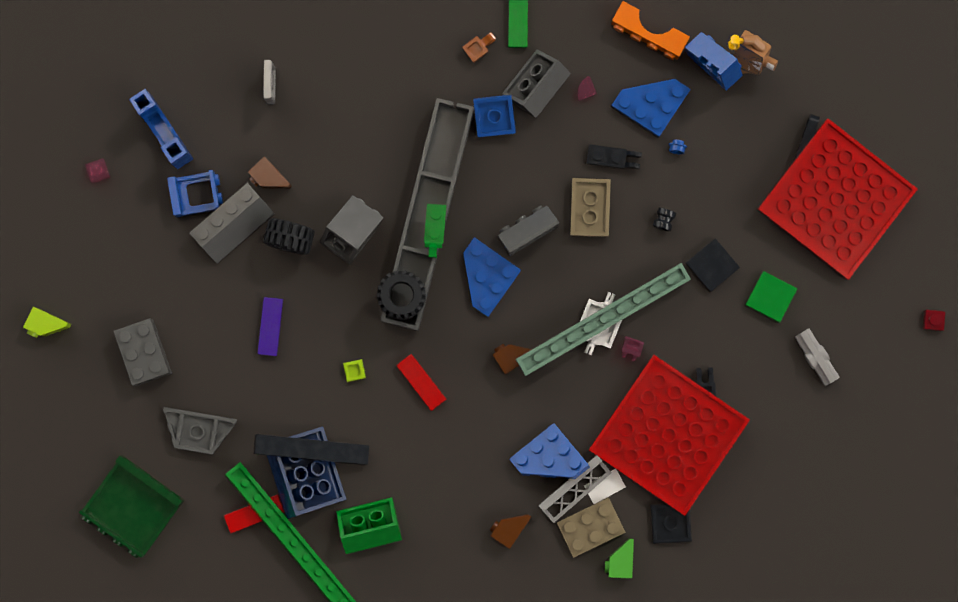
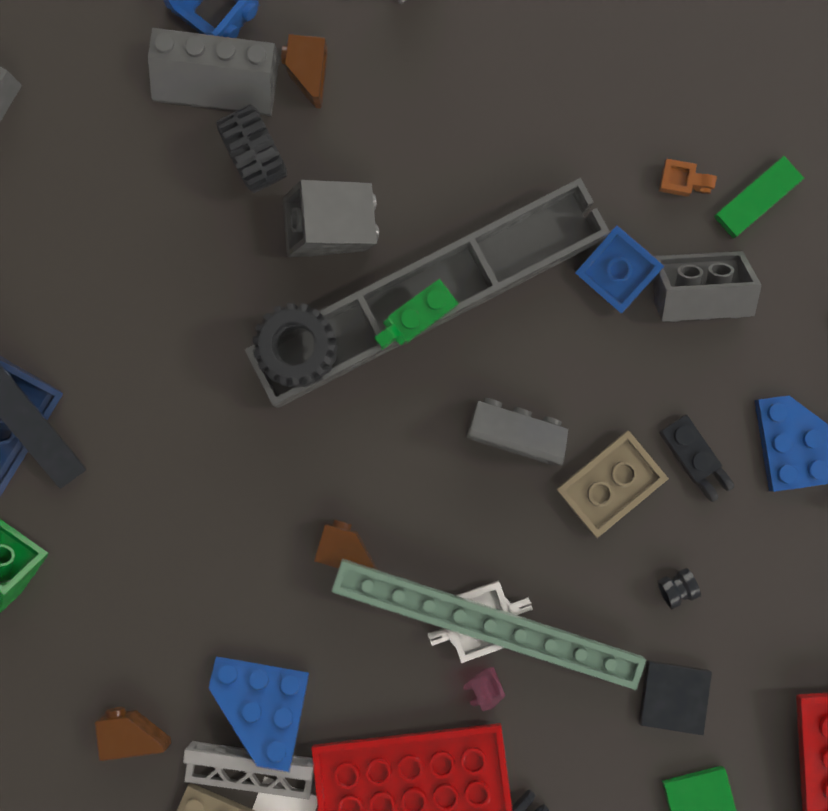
camera: 40 degrees right, 0 degrees up
dark purple tile [258,297,284,356] -> none
lime tile [343,359,366,382] -> none
red tile [396,354,446,411] -> none
blue plate [463,237,521,317] -> none
clear pink tile [577,76,597,101] -> none
blue plate [668,140,687,154] -> none

